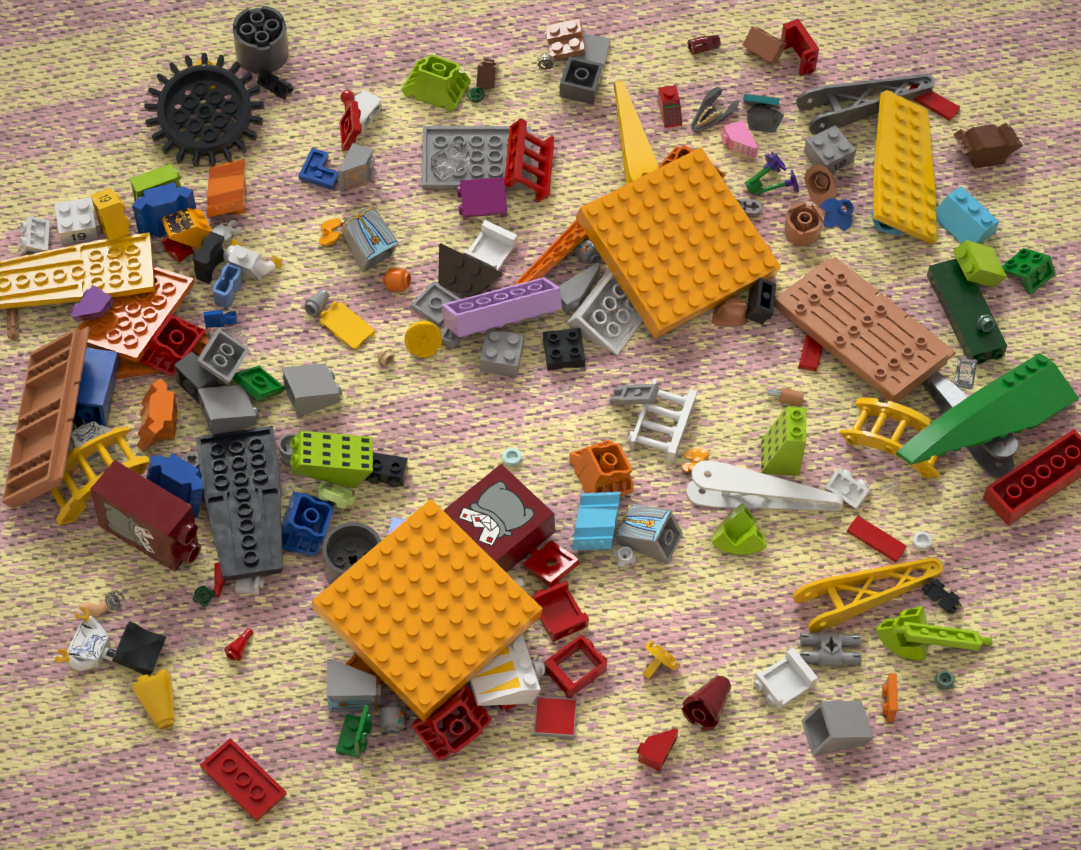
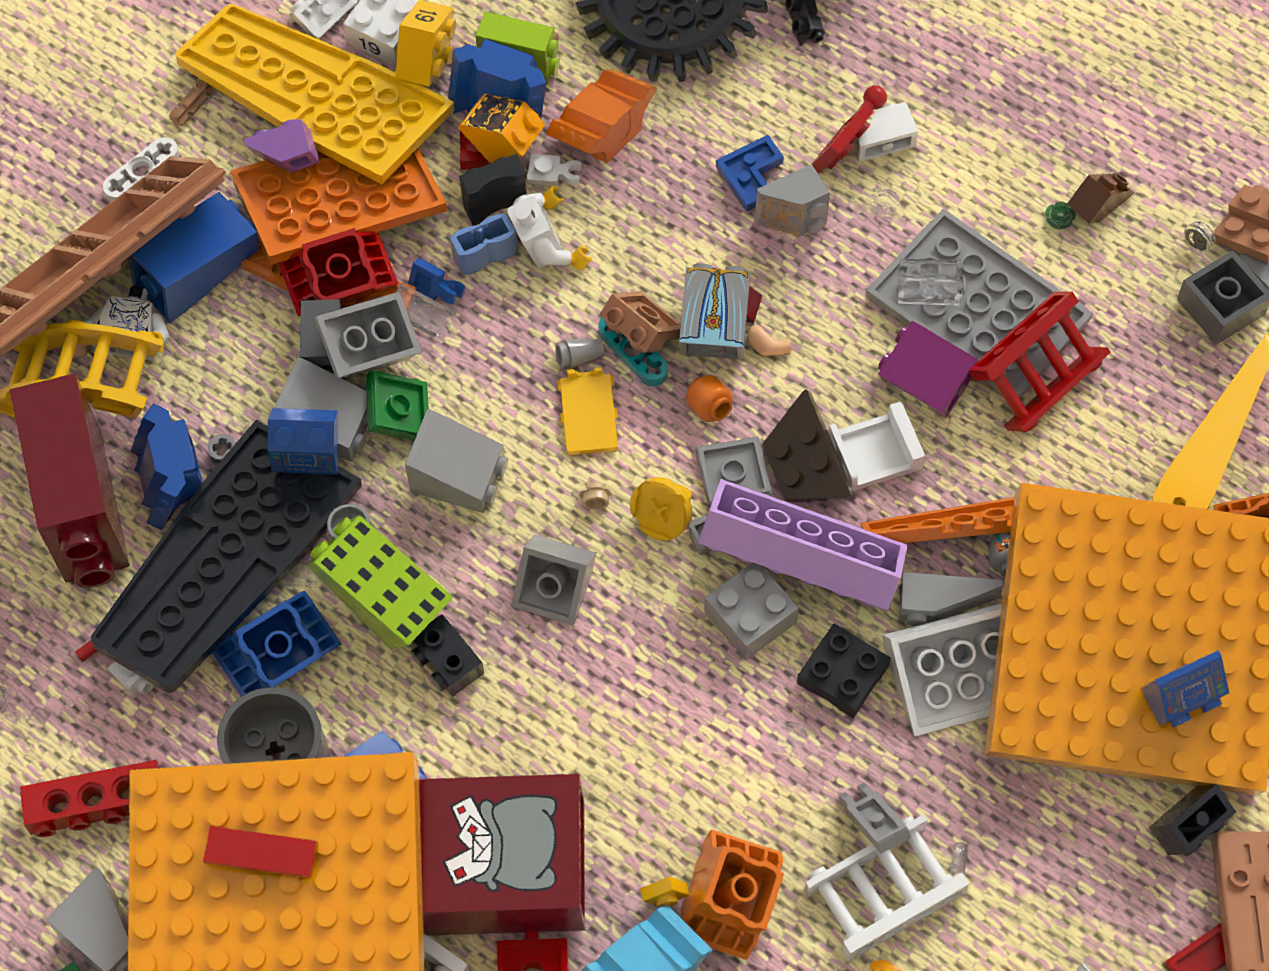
camera: 45 degrees right, 5 degrees up
orange slope [136,378,178,452] -> none
clear green plate [193,586,216,607] -> none
red cone [224,628,253,661] -> none
yellowish green plate [318,482,357,509] -> none
light orange piece [319,218,342,247] -> none
lime slope [401,54,471,112] -> none
light aqua tile [502,448,522,467] -> none
nougat piece [711,297,748,327] -> none
none -> red brick [20,760,161,837]
none -> white beam [103,137,179,202]
none -> red tile [203,826,318,879]
none -> blue slope [268,408,338,474]
none -> light grey slope [511,534,596,625]
none -> teal beam [598,317,668,386]
none -> nougat plate [599,291,681,353]
none -> yellow plate [640,876,690,908]
none -> light nougat arm [747,325,791,356]
none -> clear tile [869,188,900,219]
none -> clear tile [949,842,969,877]
none -> blue slope [1141,650,1229,728]

